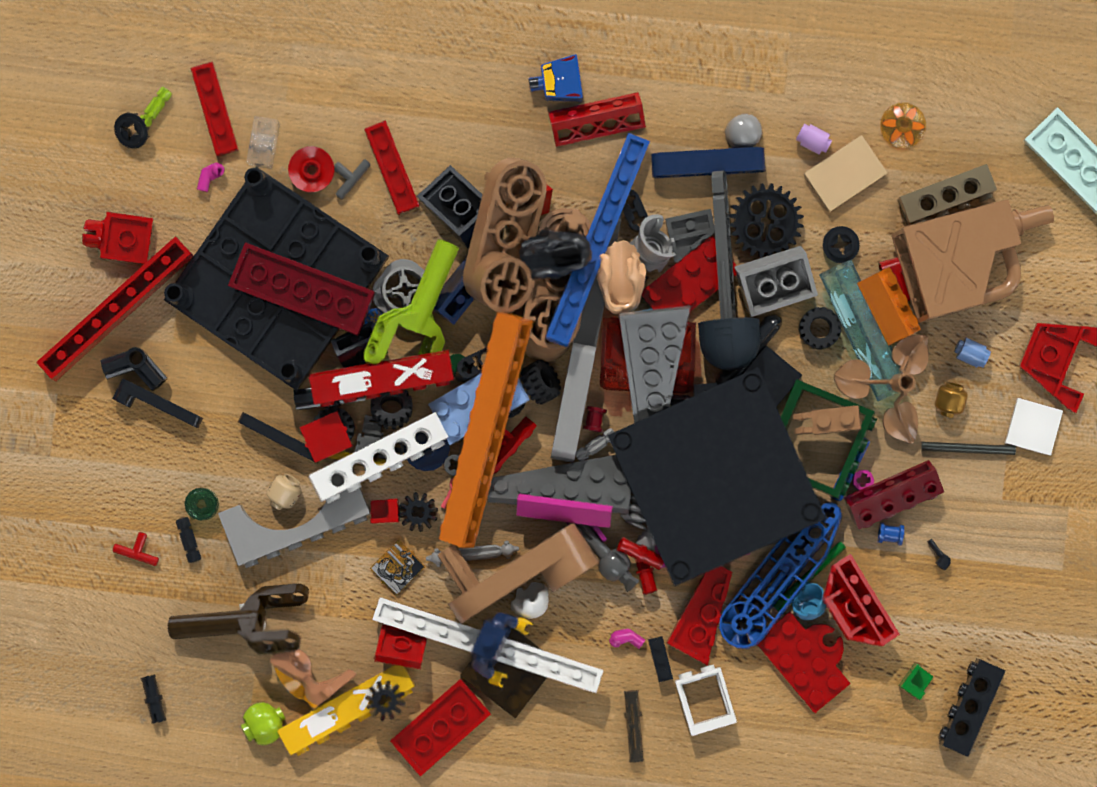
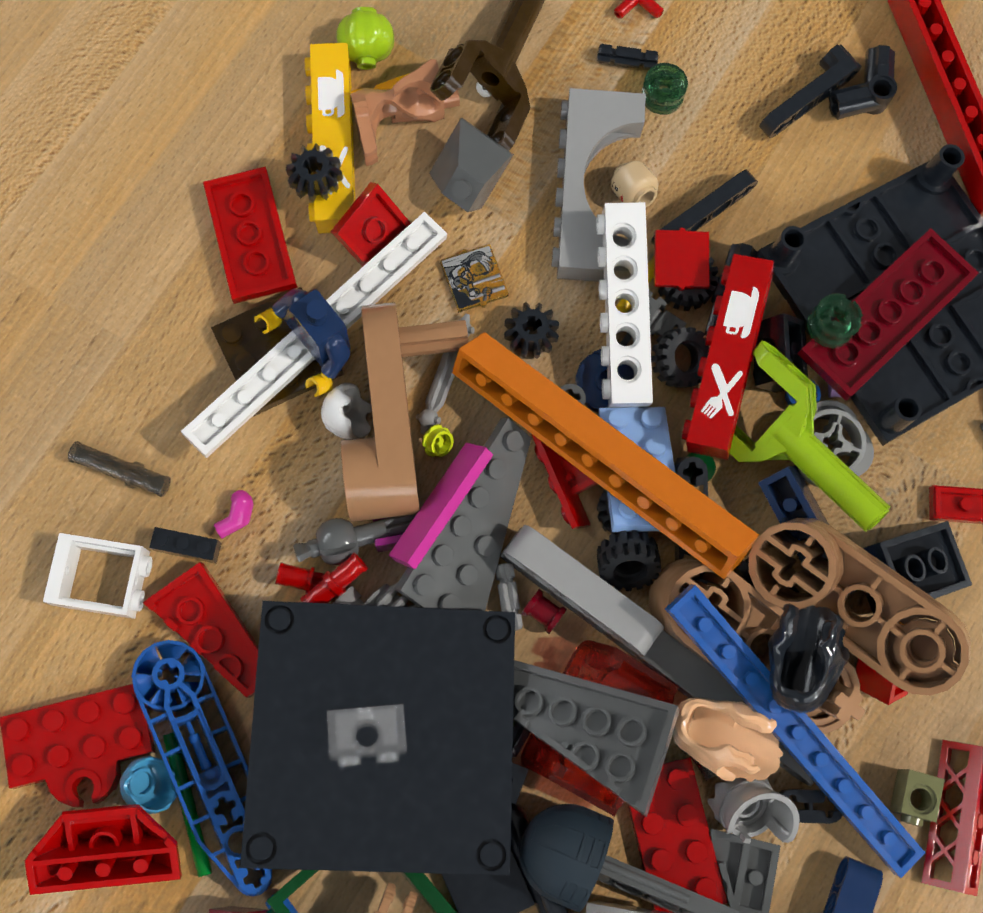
camera: 110 degrees right, 10 degrees down
red panel [370,498,400,524] -> none
none -> clear brick [327,704,407,767]
none -> neon yellow plate [422,424,454,457]
none -> dark grey slope [429,118,514,212]
none -> clear green wheel [807,293,863,348]
none -> olive brick [889,769,945,827]

